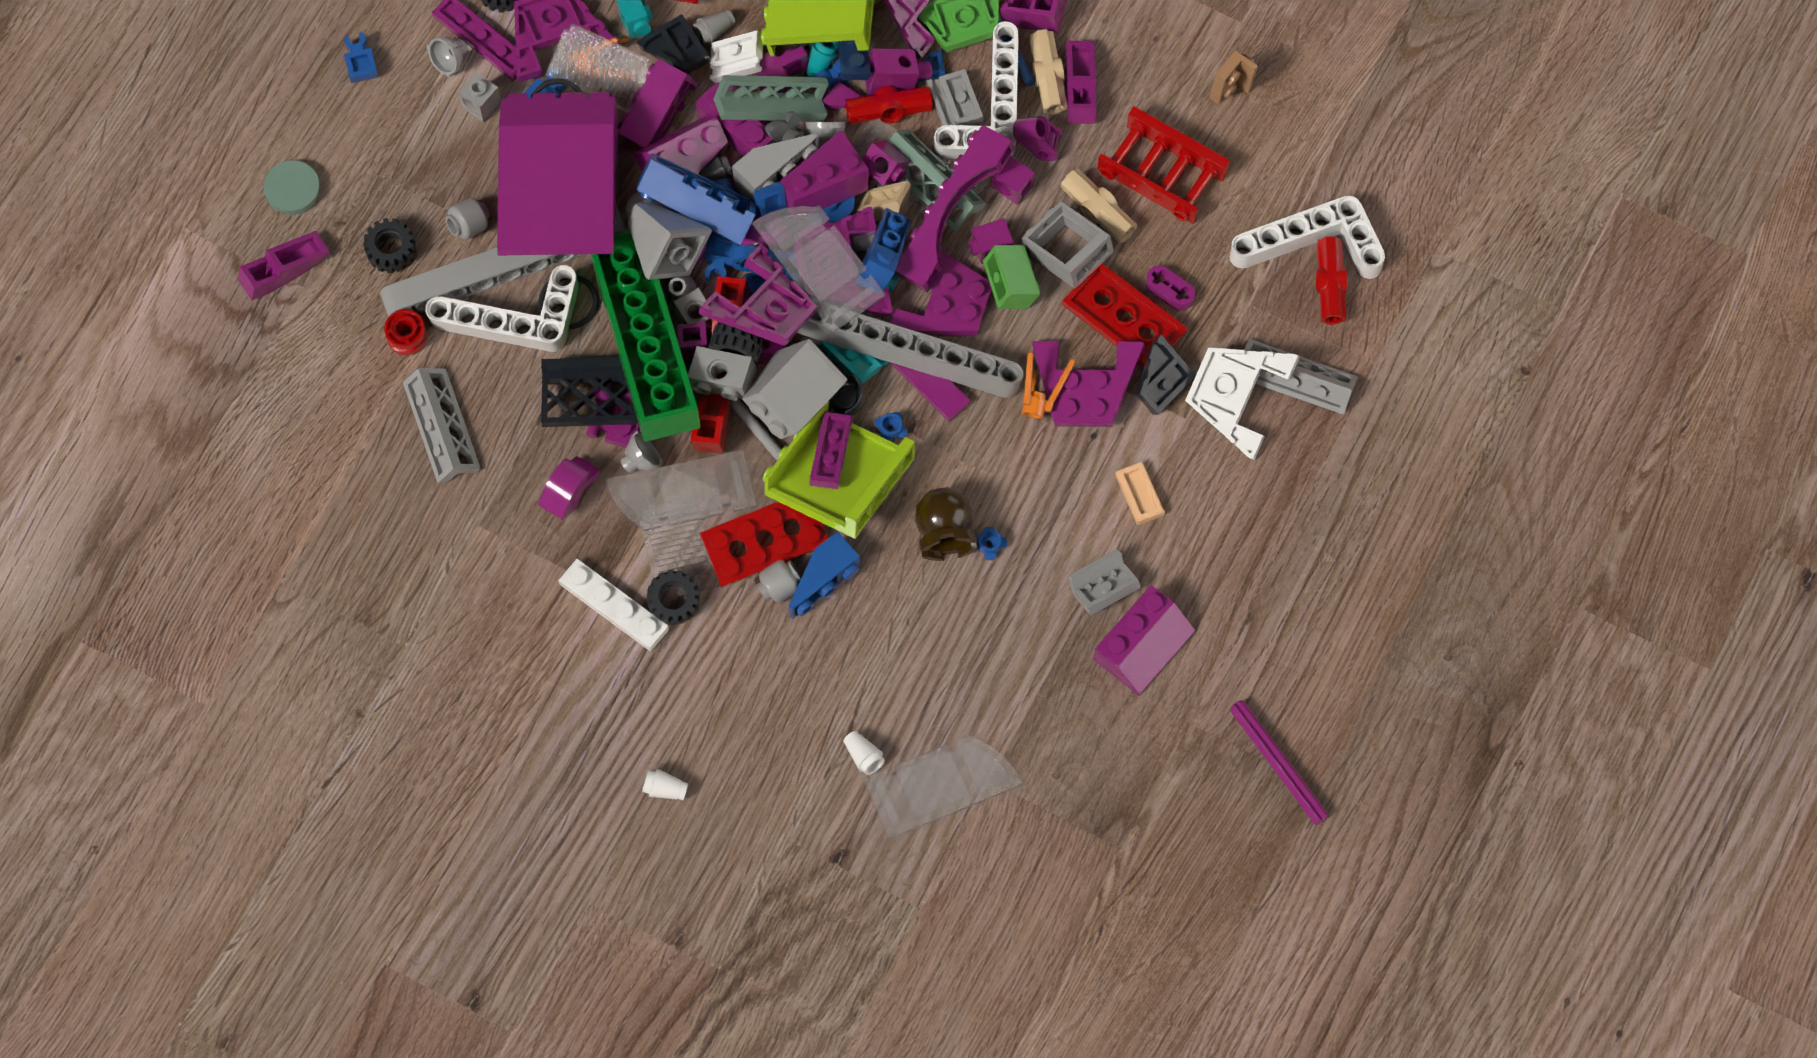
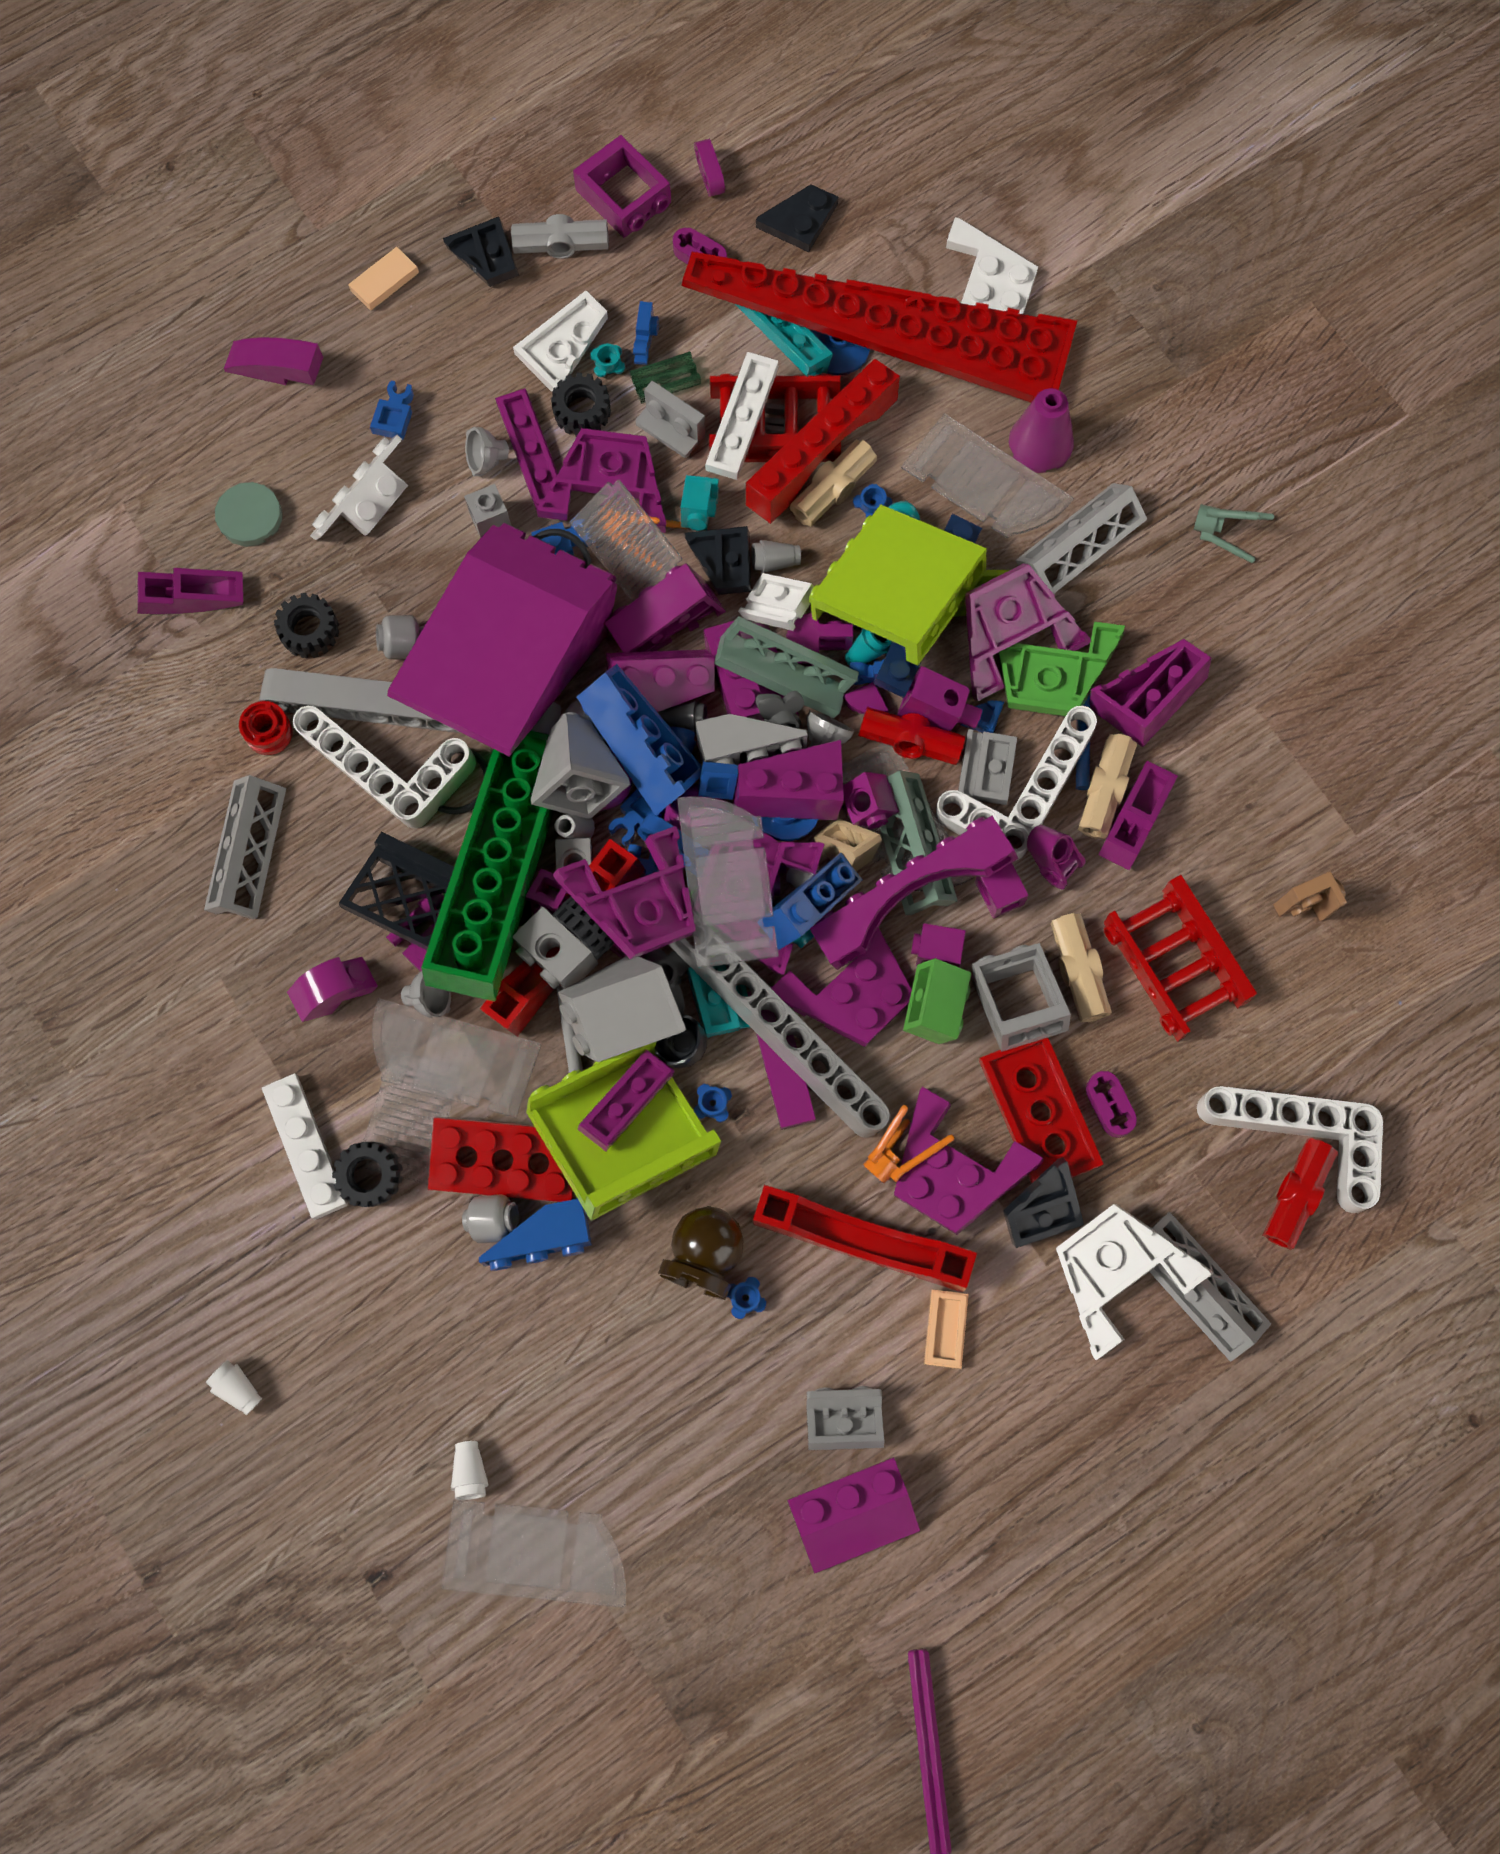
camera: 30 degrees right, 5 degrees up
none -> magenta slope [224,337,323,385]
none -> white bracket [310,435,408,540]
none -> red arch [753,1184,977,1293]

